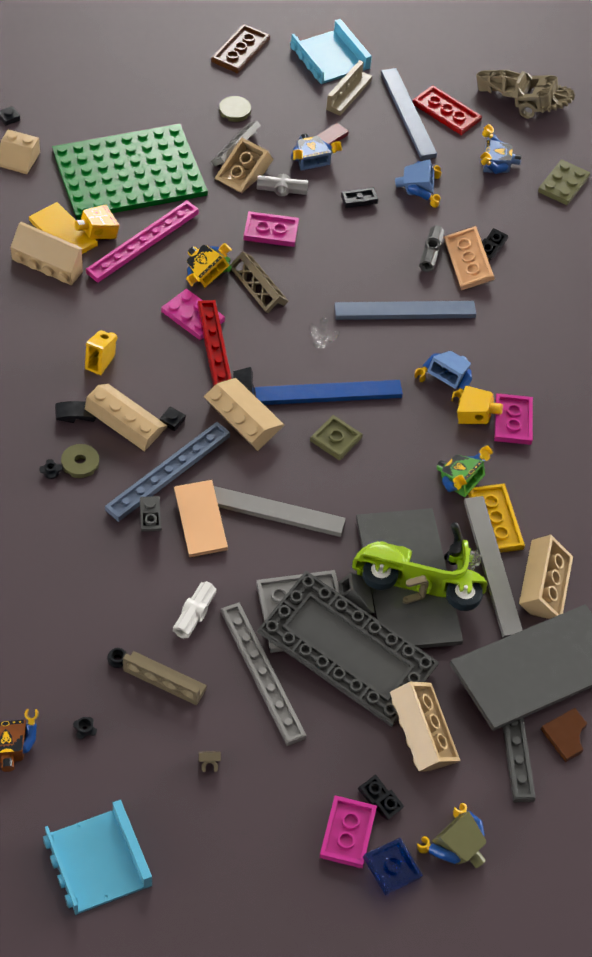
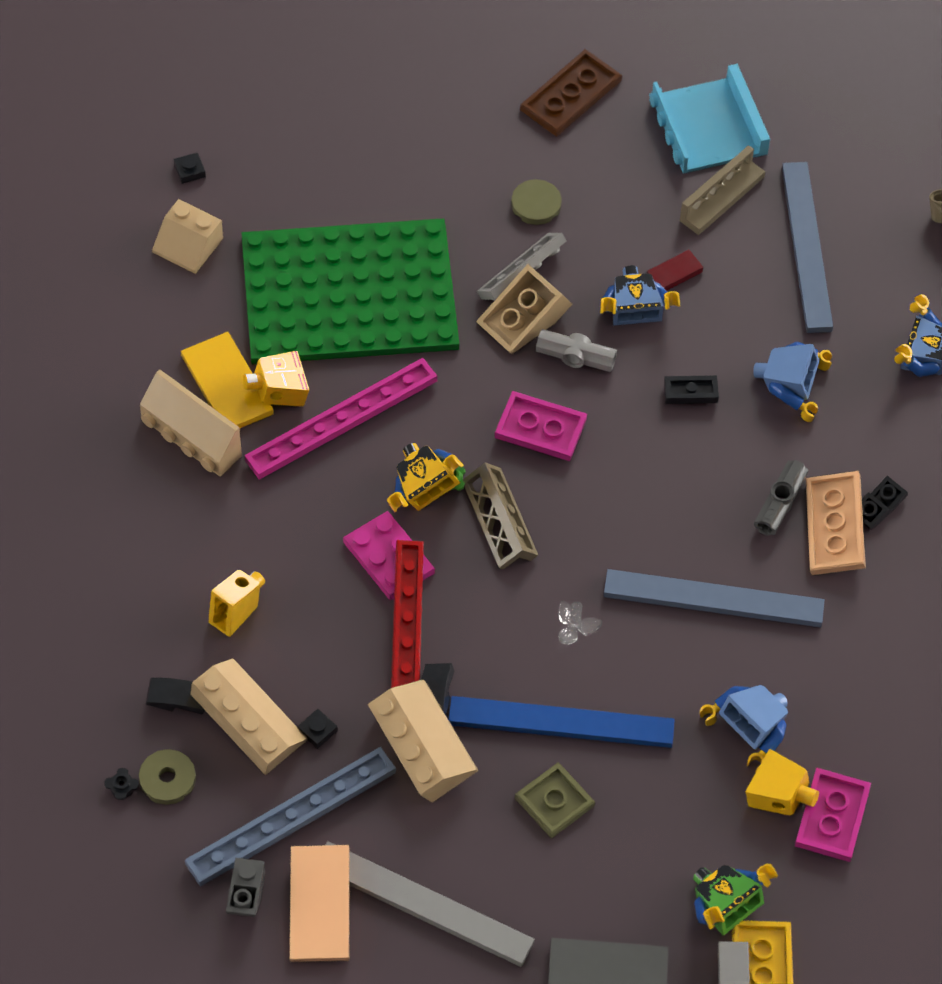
camera: 15 degrees right, 5 degrees up
red tile [412,85,482,135] -> none

